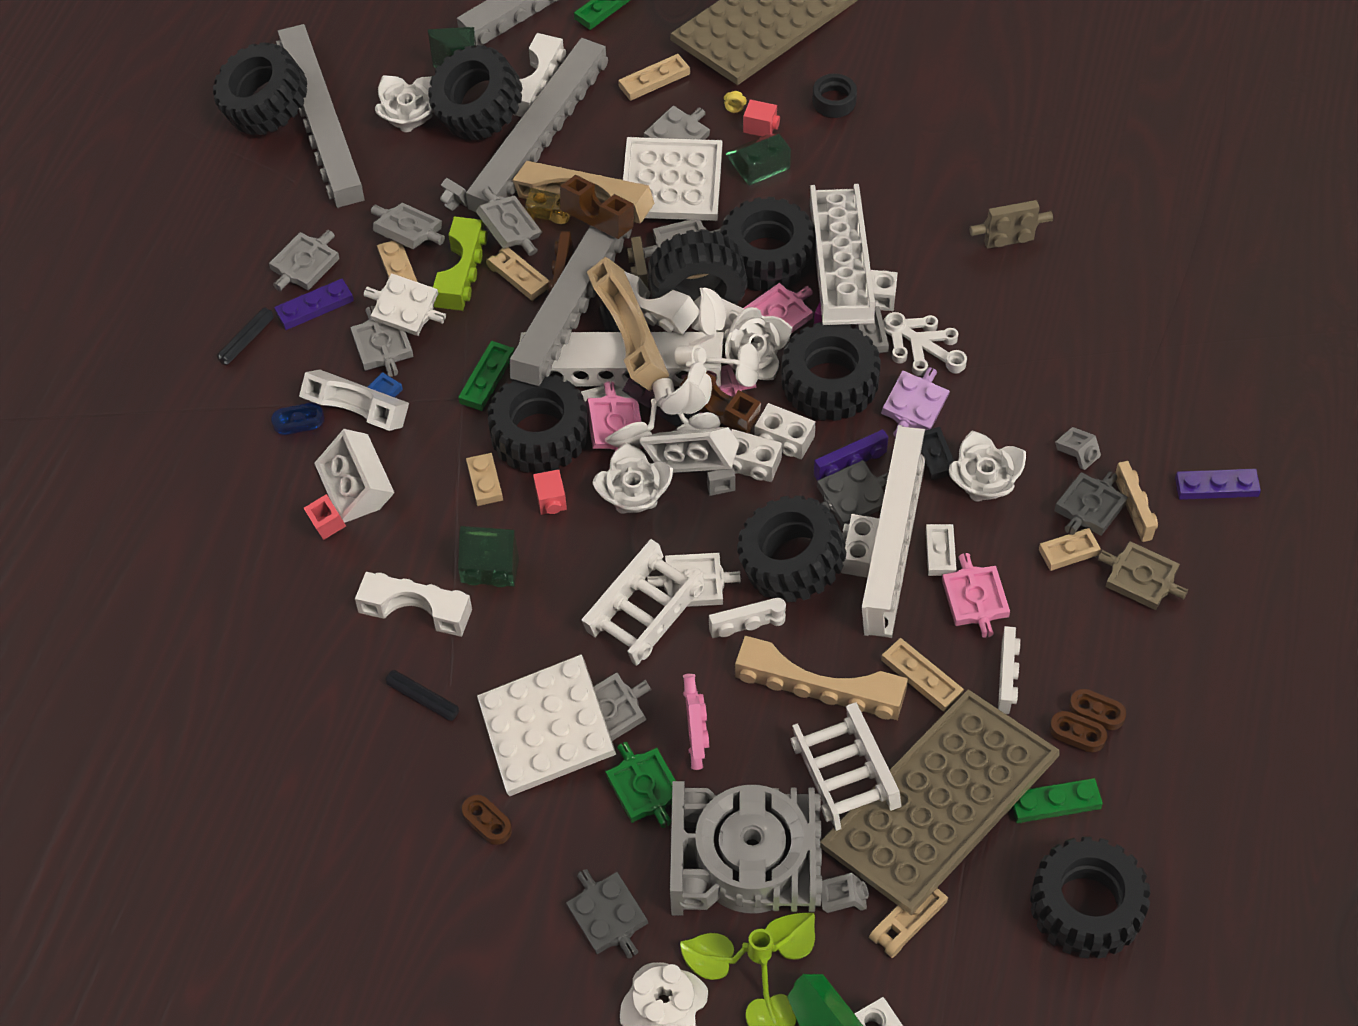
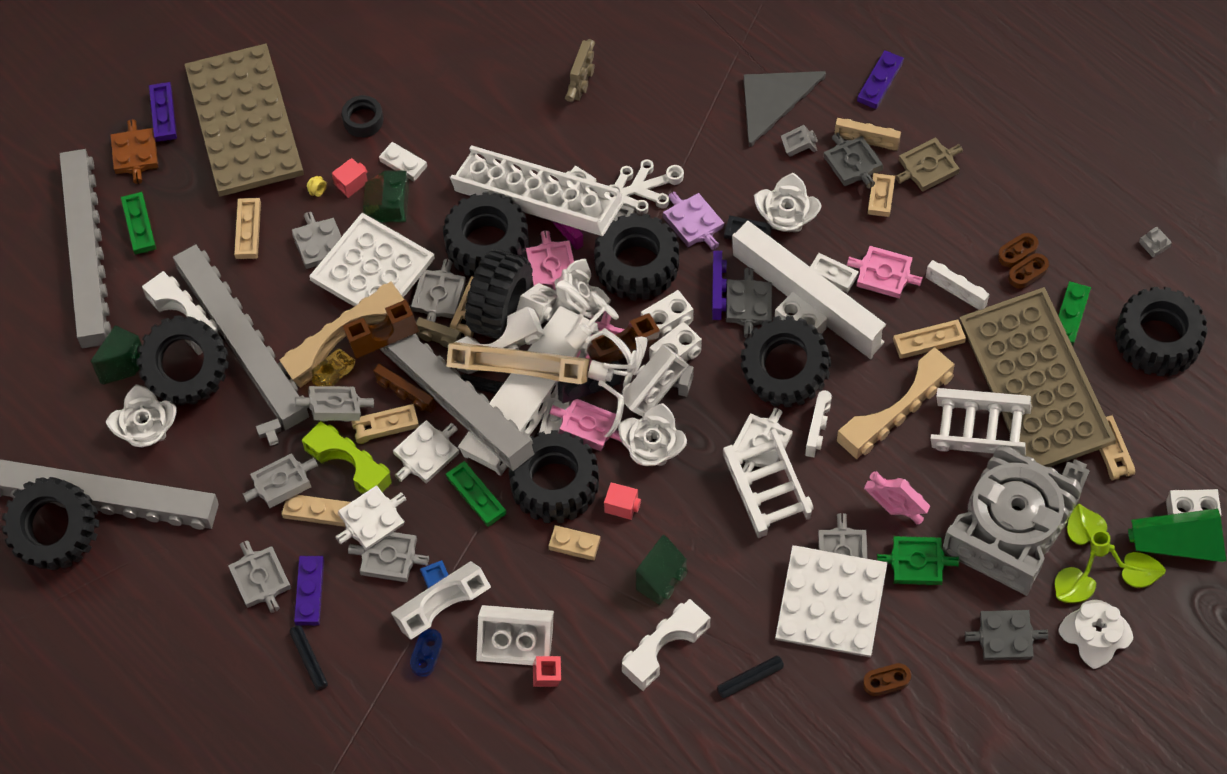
camera: 60 degrees left, 5 degrees up
none -> white plate [379,142,427,181]
none -> white plate [393,420,459,484]
none -> dark grey tile [744,71,826,147]
none -> light grey tile [1139,227,1172,258]

